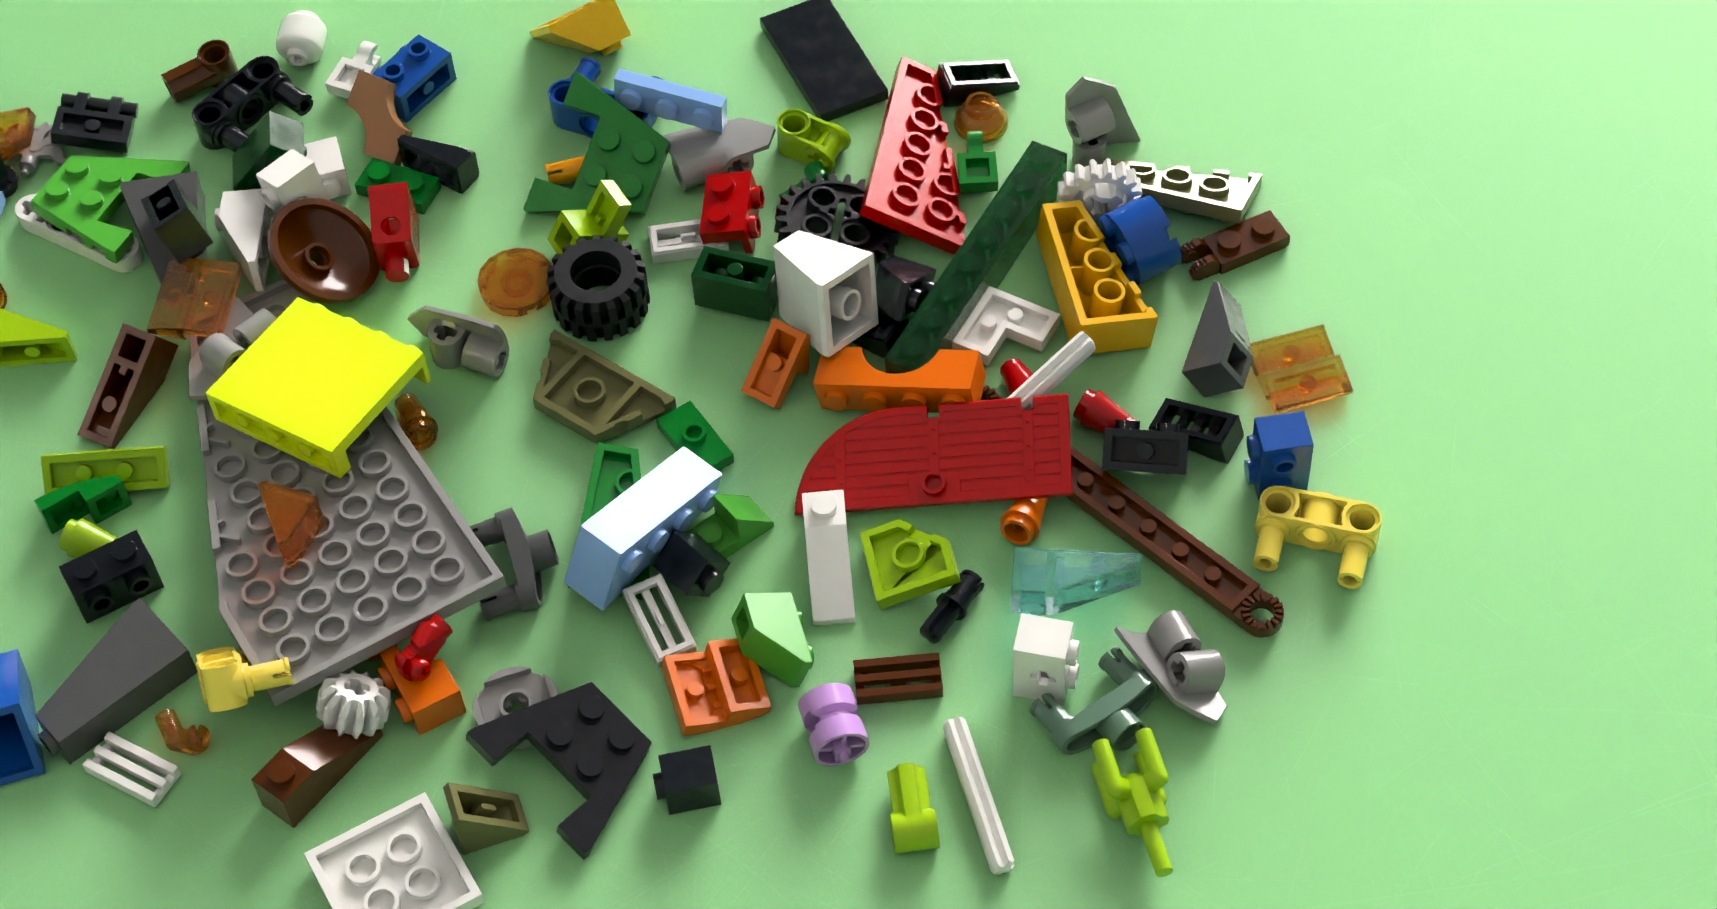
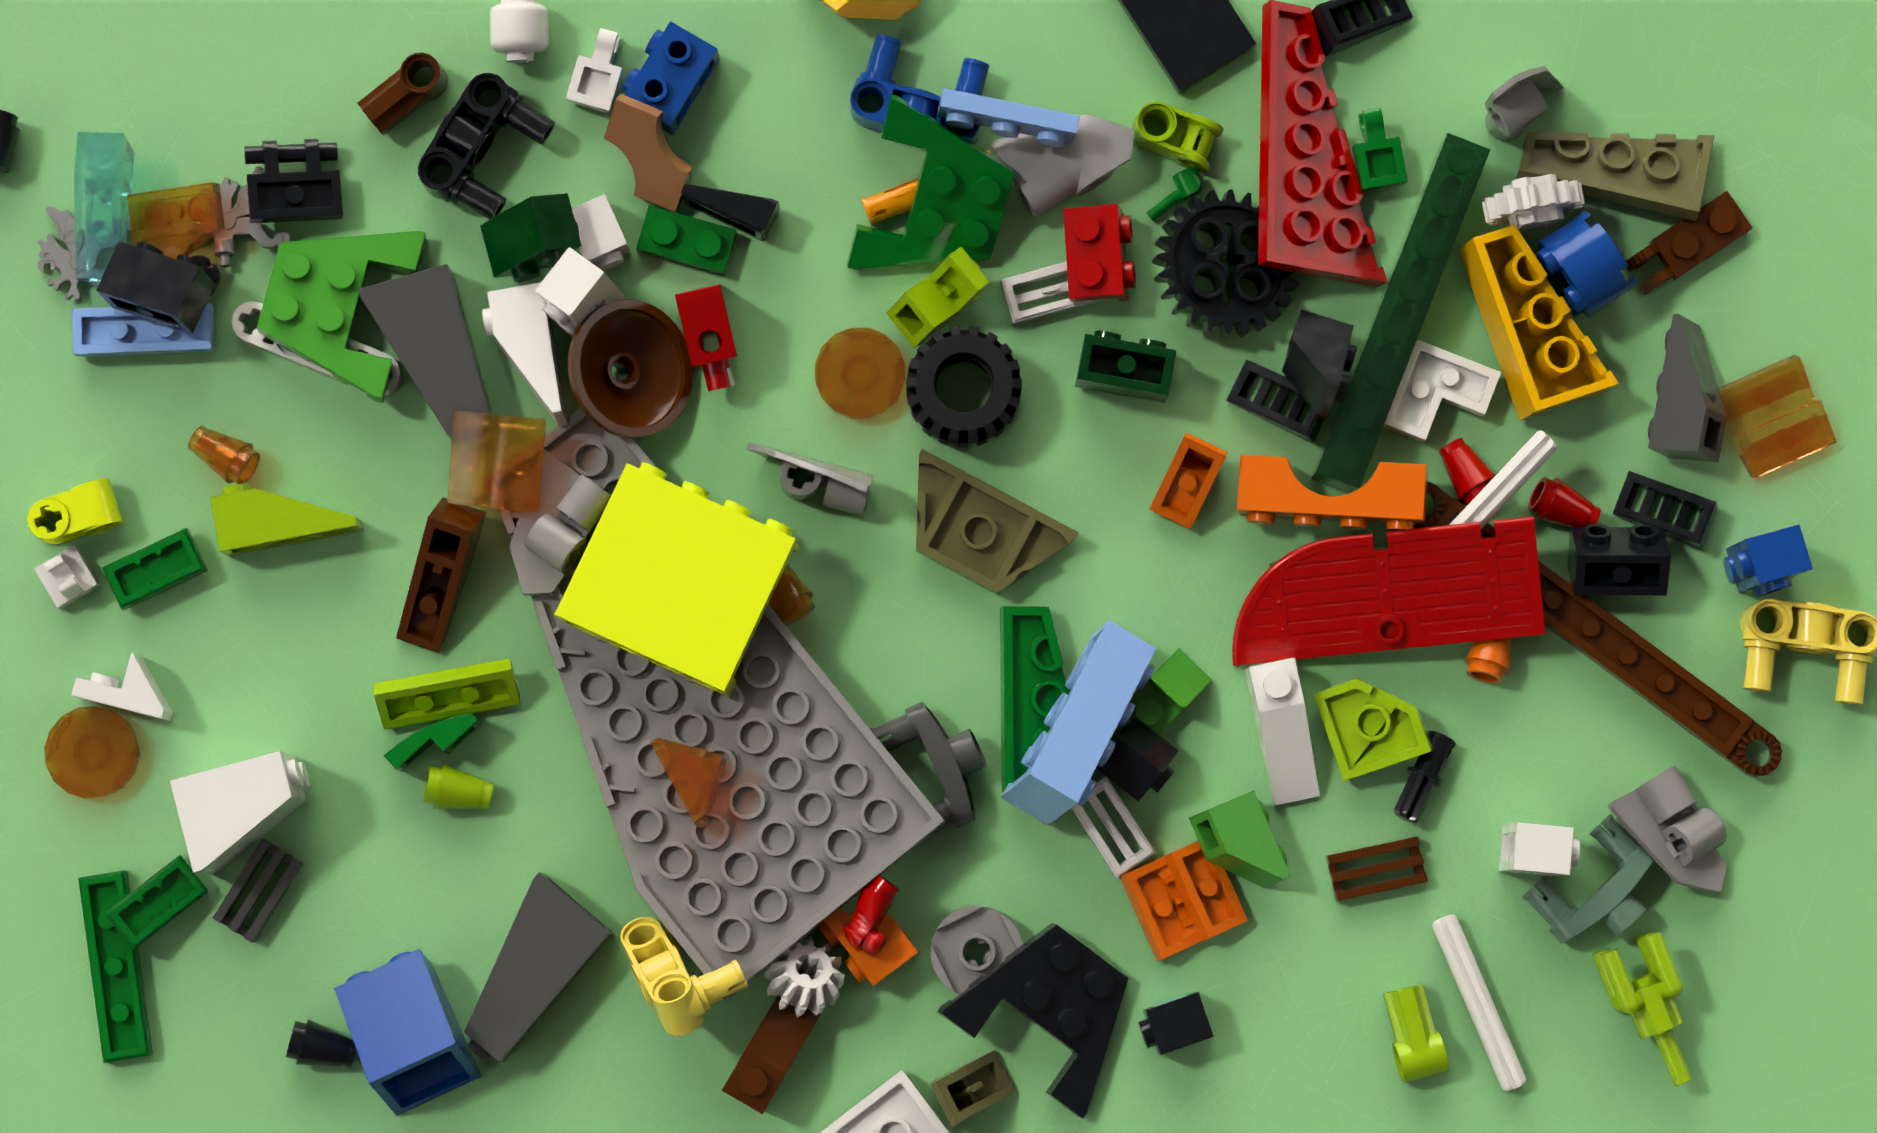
camera: 15 degrees left, 30 degrees up
black brick [59,530,164,624] -> none
white tile [82,732,181,808] -> none
black hinge [141,179,213,264] -> none
clear orange arm [155,709,211,755] -> none
green plate [656,401,734,471] -> none
white slope [773,230,879,357] -> none
lavender wheel [798,683,870,766] -> none
clear orange piece [954,92,1008,143] -> none
clear light blue slope [1011,547,1142,616] -> none

